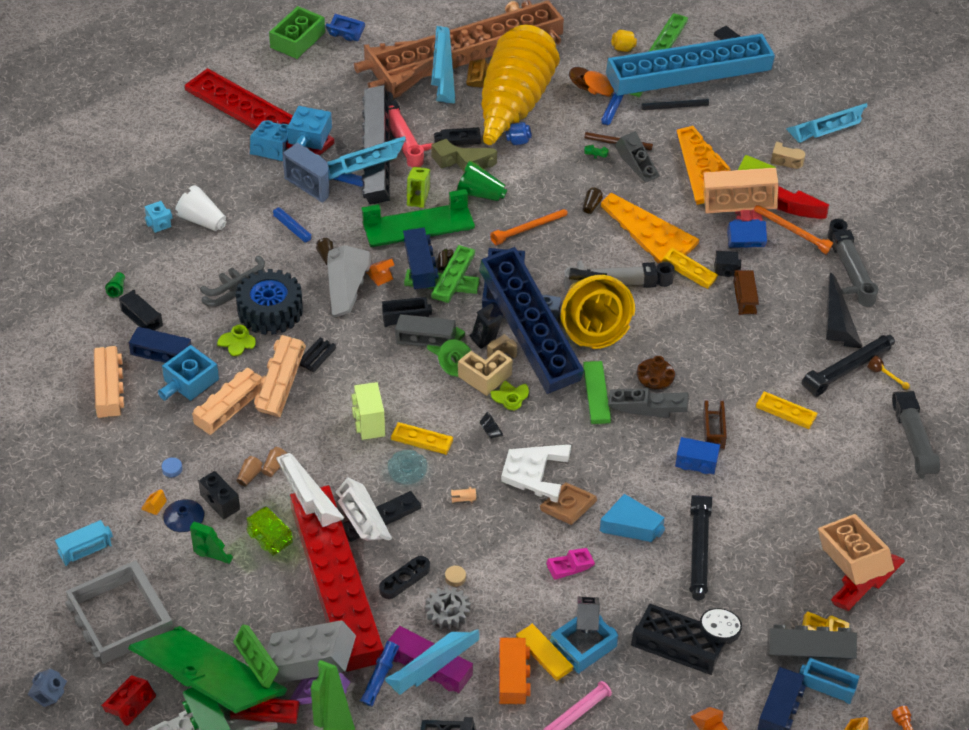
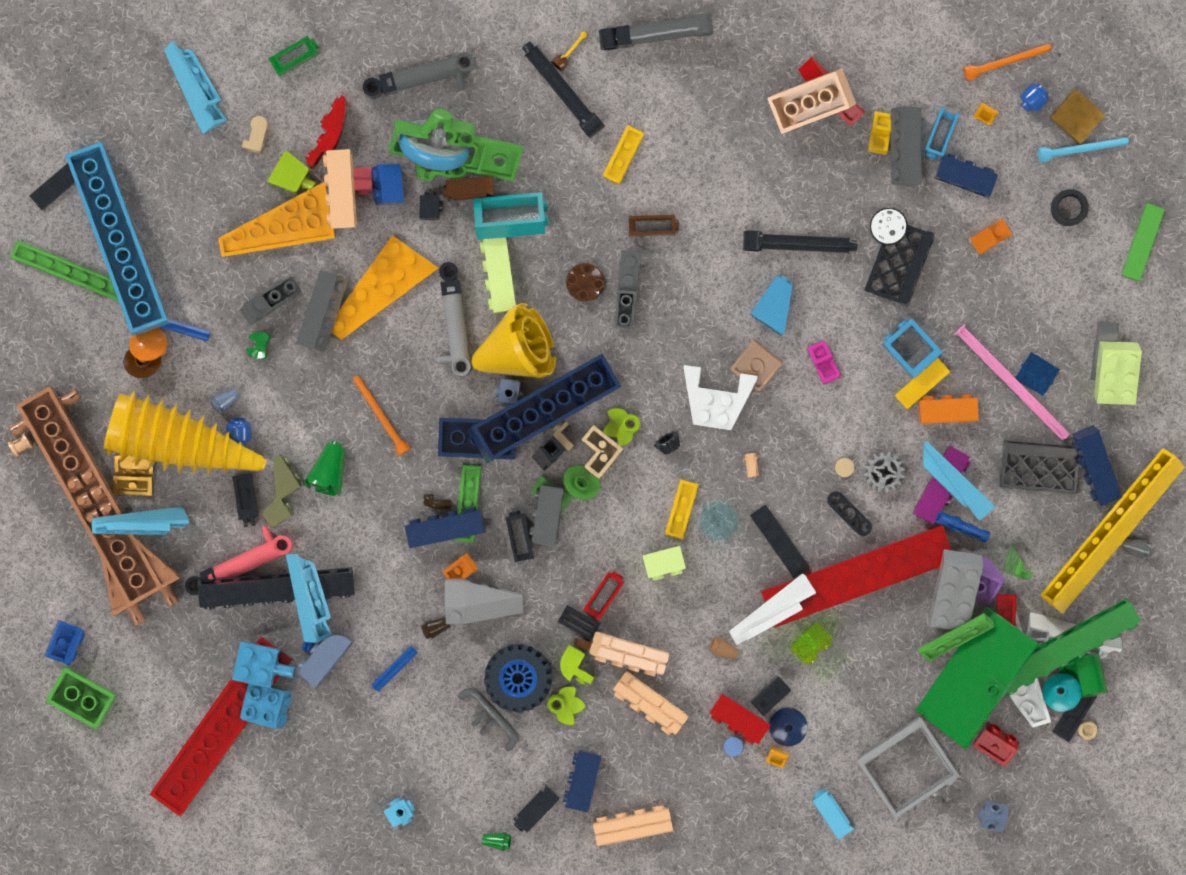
camera: 90 degrees left, 40 degrees up
dark azure brick [158,345,219,401] -> none
white cone [175,185,226,231] -> none
green wing [190,522,233,564] -> none
medium nougat cone [236,456,263,487] -> none
white wedge [336,477,392,541] -> none
green bracket [361,189,475,247] -> none
lime torso [407,167,430,208] -> none
bright green tile [431,245,475,303] -> none
black pin [569,268,607,281] -> none
slope [576,596,600,633] -> none
dark brown cone [582,187,603,214] -> none
bright green tile [583,361,611,424] -> none
reddish brown bar [584,132,653,151] -> none
yellow head [611,29,637,52] -> none
black bar [641,99,709,110] -> none
yellow tile [662,248,718,289] -> none
blue brick [675,437,720,474] -> none
orange piece [754,205,834,255] -> none
black wedge [826,273,862,348] -> none
none -> sand blue cone [210,388,240,413]
none -> green window [268,35,319,77]
none -> dark grey brick [296,270,348,352]
none -> bright green piece [388,108,523,181]
none -> teal window [473,192,549,240]
none -> yellowish green brick [480,237,516,314]
none -> lime brick [560,644,594,685]
none -> window [583,571,625,621]
none -> red brick [709,693,771,745]

